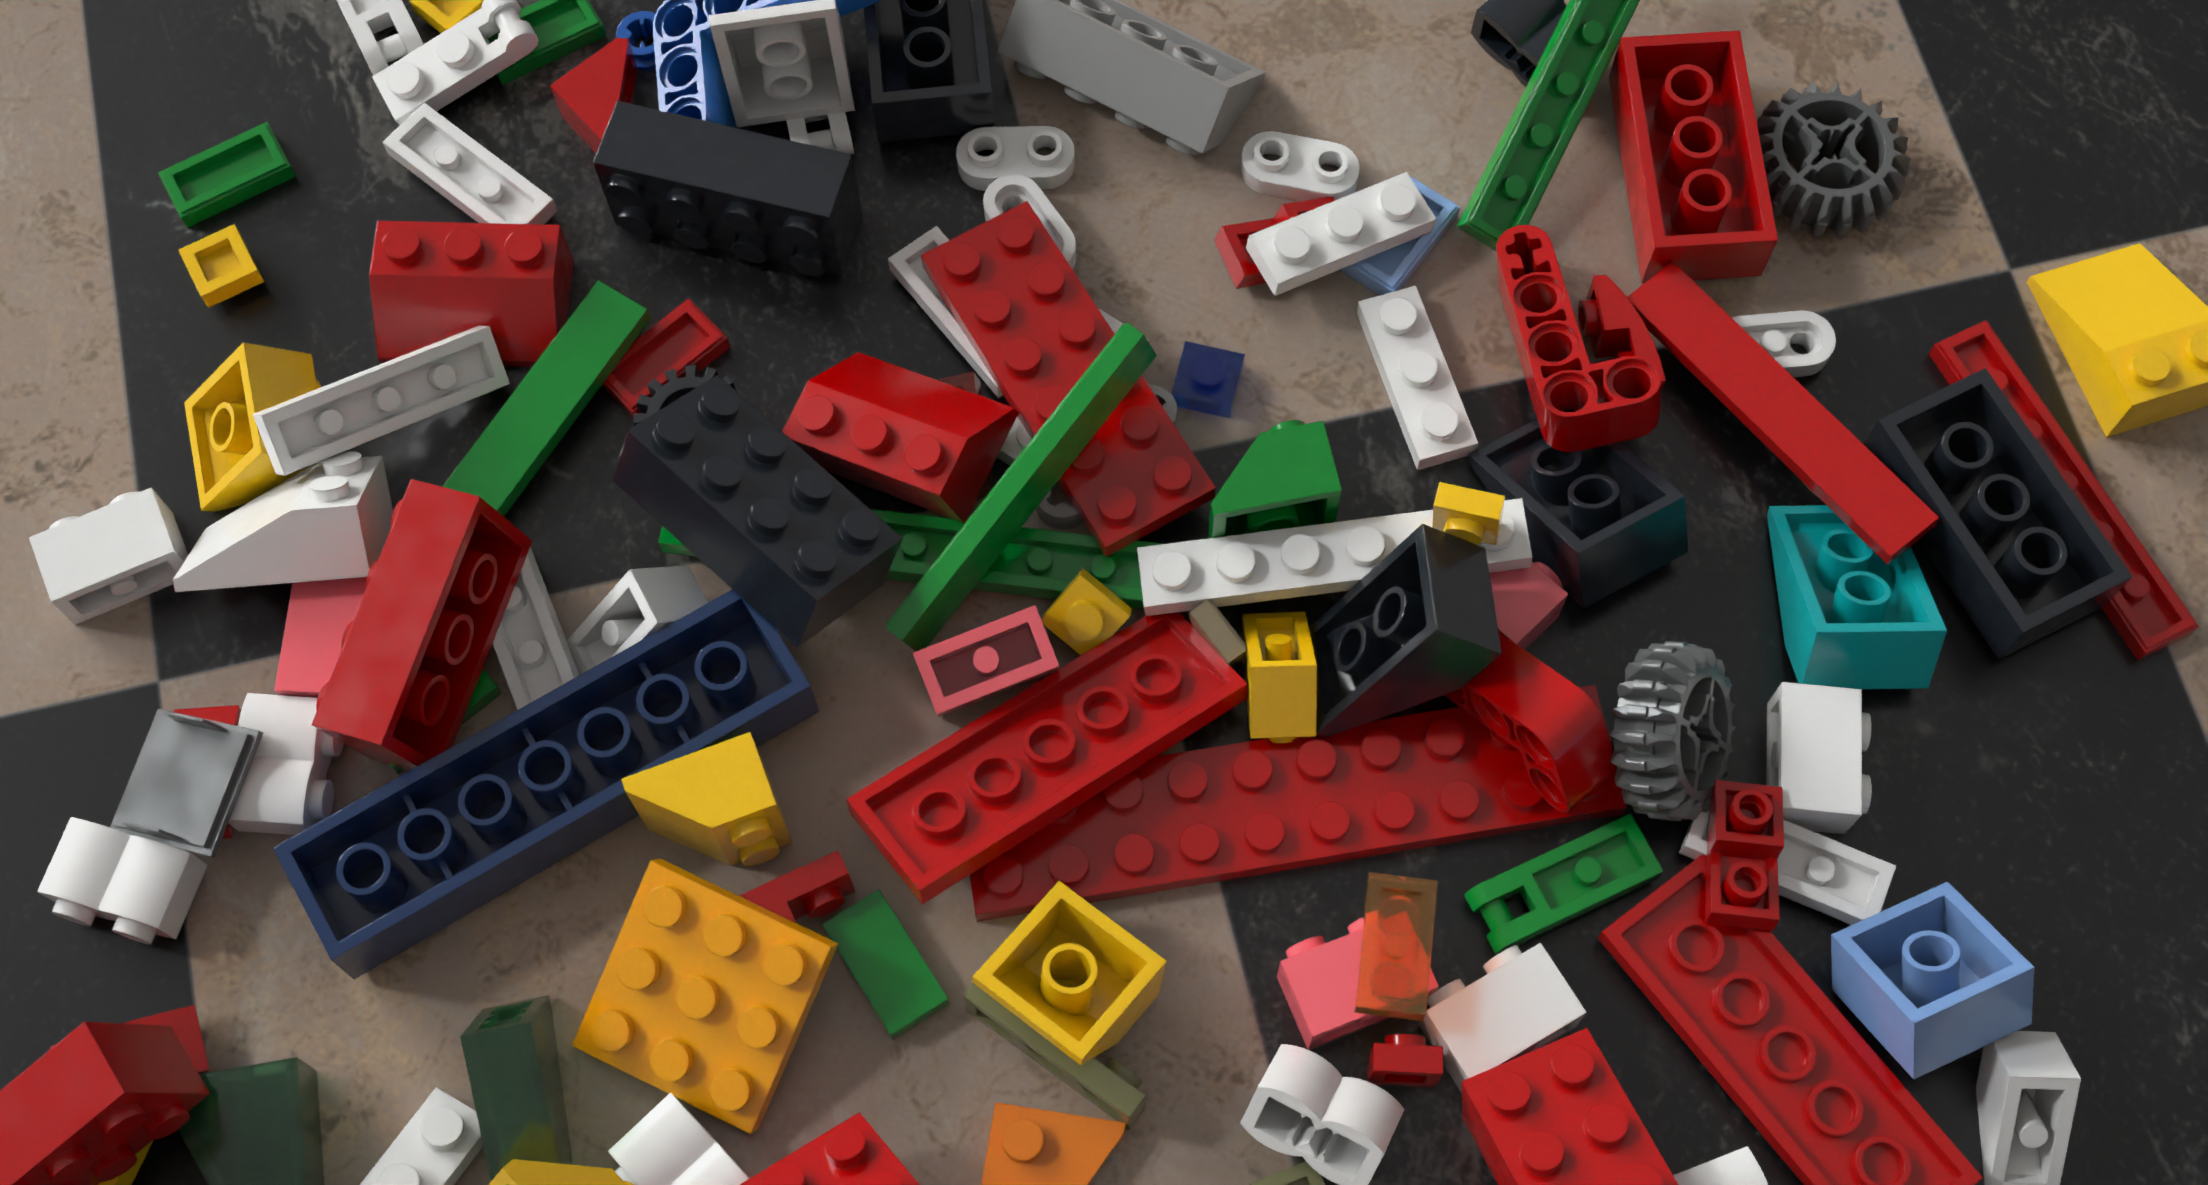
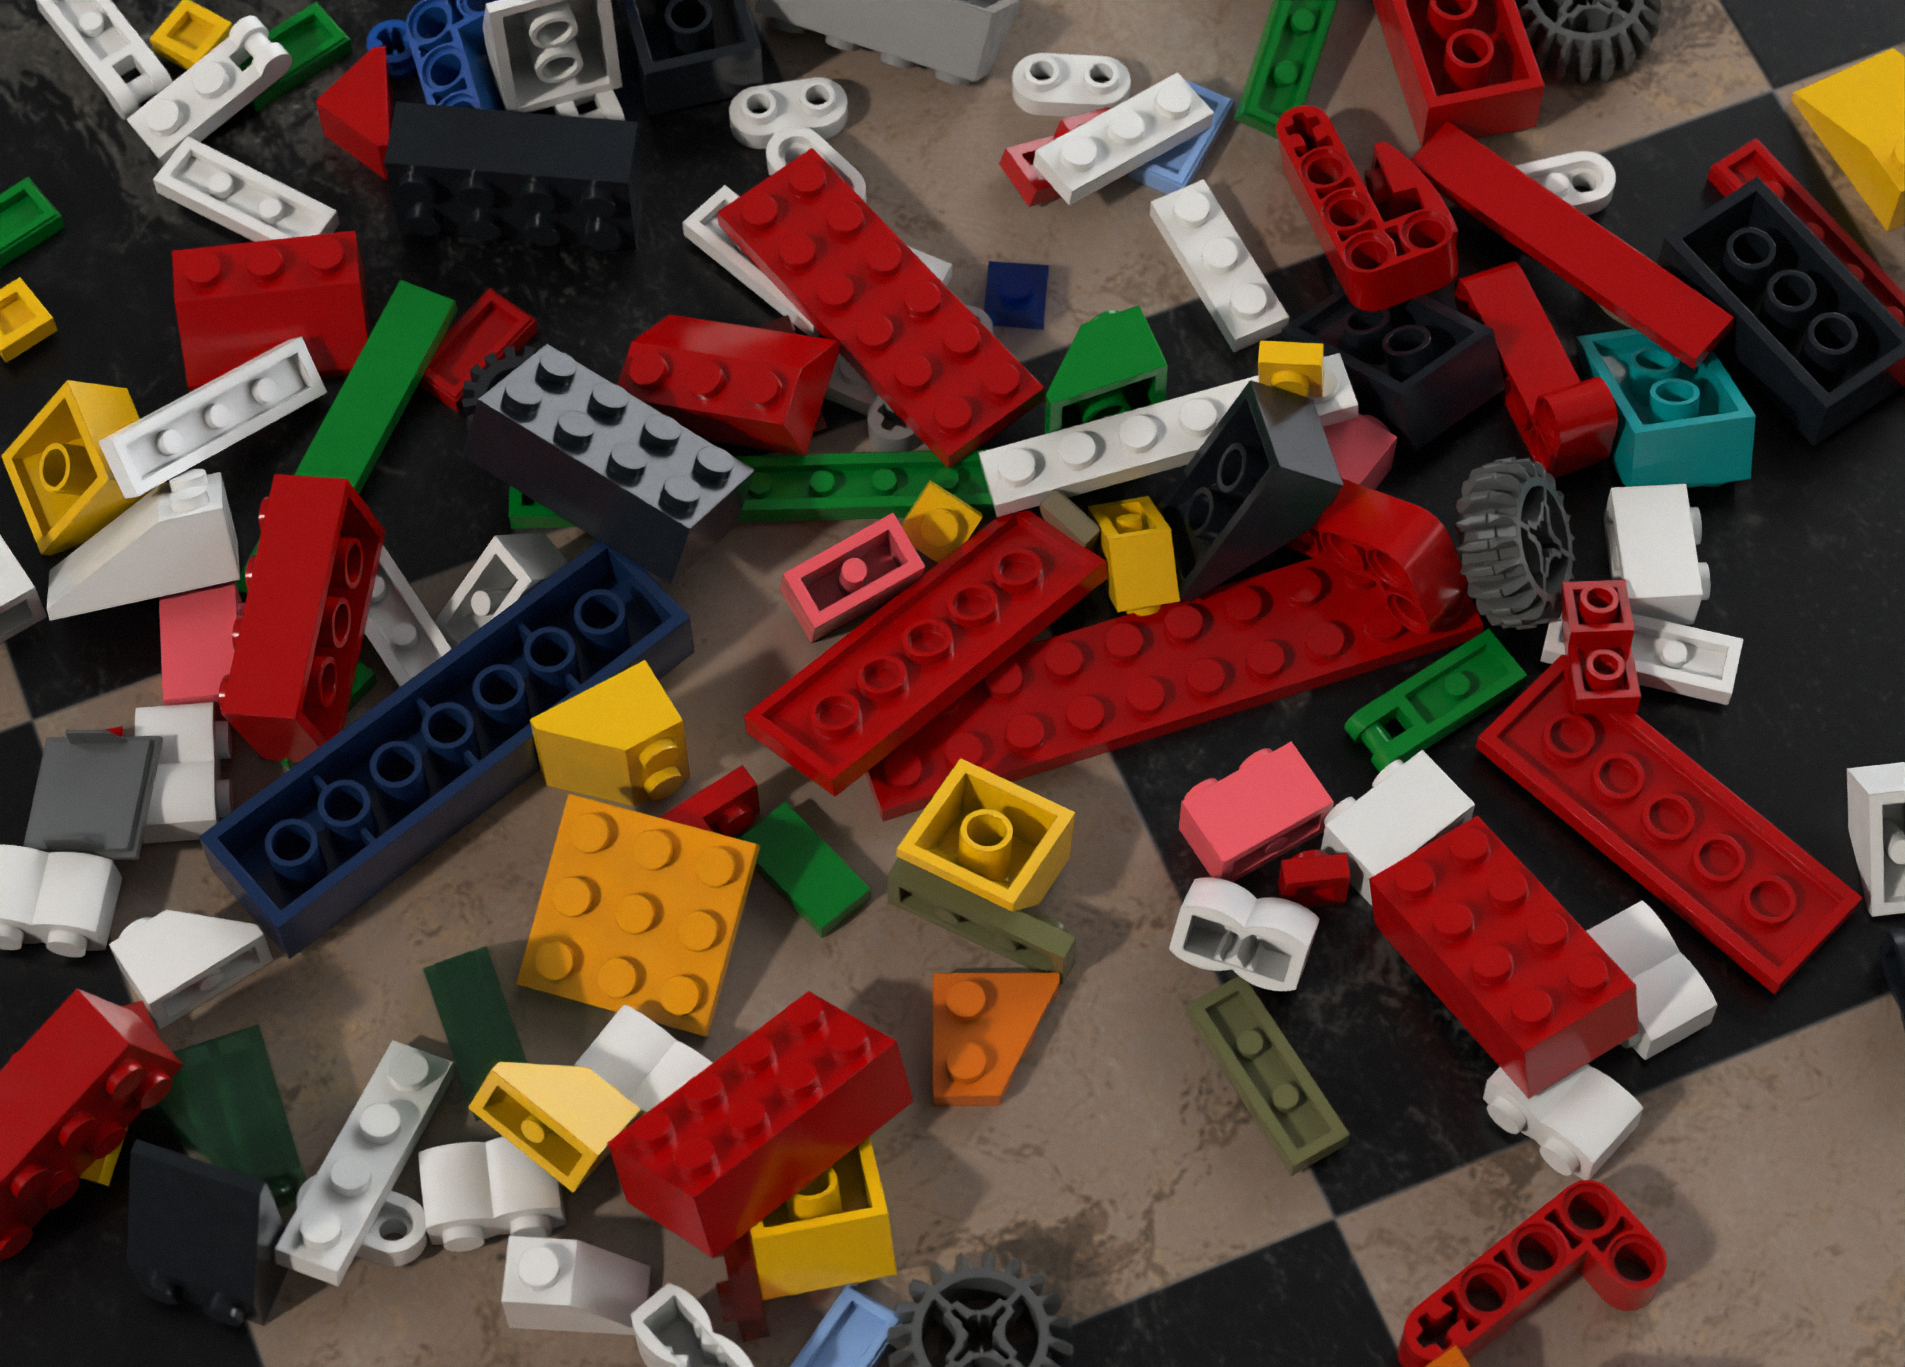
camera: 10 degrees left, 5 degrees down
green tile [885,322,1157,652] -> none
clear orange plate [1354,872,1438,1021] -> none
medium blue brick [1831,882,2034,1079] -> none
none -> white slope [109,909,273,1030]
none -> red beam [1454,261,1618,479]

